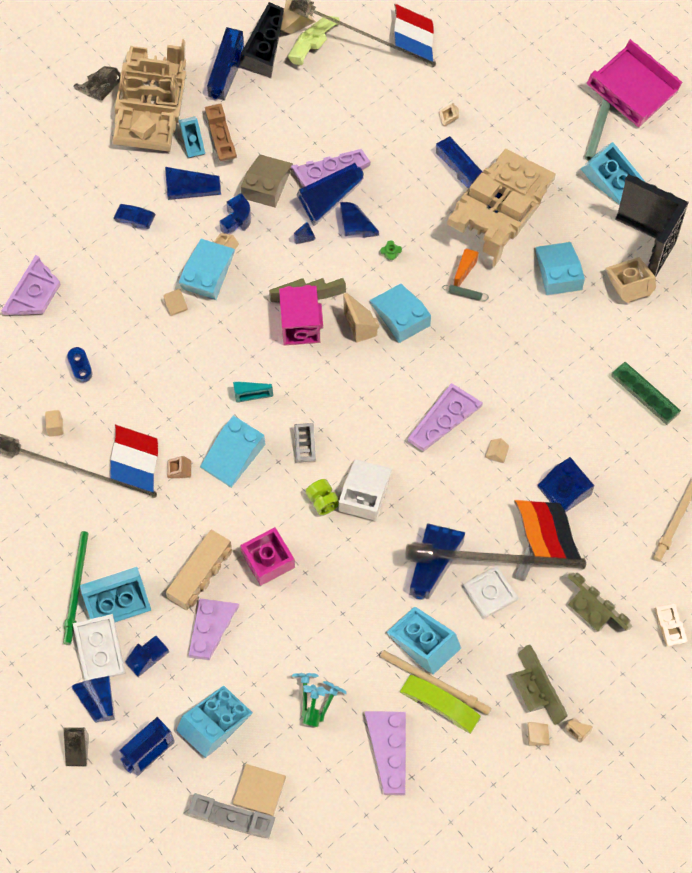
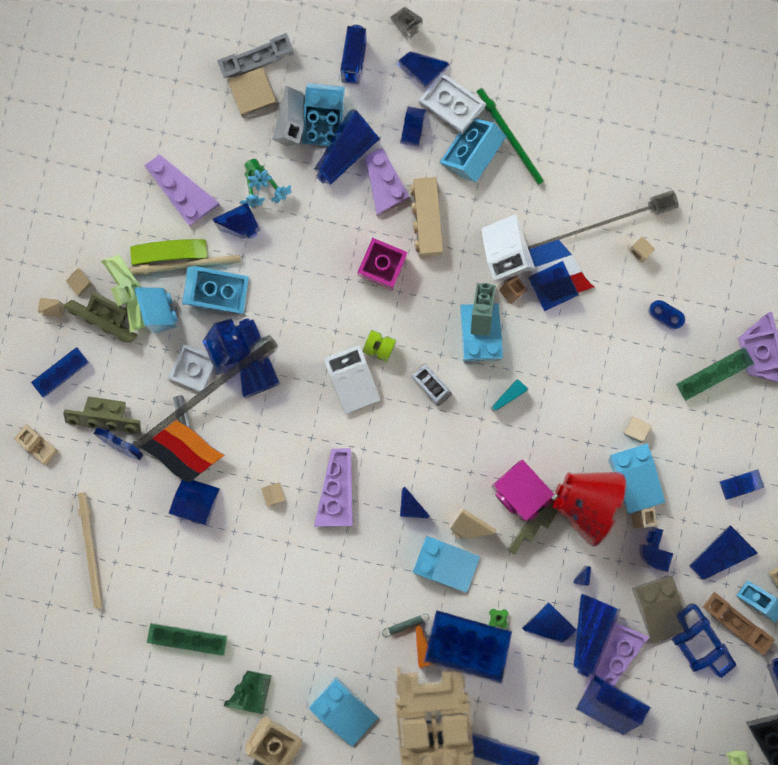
camera: 140 degrees right, 20 degrees up
none -> clear blue plate [31,347,90,398]
none -> clear blue tile [93,428,143,460]
none -> yellowish green plate [101,255,146,333]
none -> medium azure slope [134,287,178,333]
none -> clear blue window [202,318,247,375]
none -> clear blue slope [213,203,261,239]
none -> clear green slope [224,670,272,714]
none -> light grey slope [272,86,304,146]
none -> clear blue slope [314,109,380,185]
none -> clear blue slope [400,487,430,518]
none -> clear blue slope [424,610,512,684]
none -> sand green slope [471,283,496,336]
none -> white slope [481,214,535,281]
none -> clear blue plate [528,261,579,312]
none -> red cone [553,472,626,547]
none -> clear blue slope [576,675,651,735]
none -> clear blue bar [672,603,736,678]
none -> clear green plate [676,347,754,401]

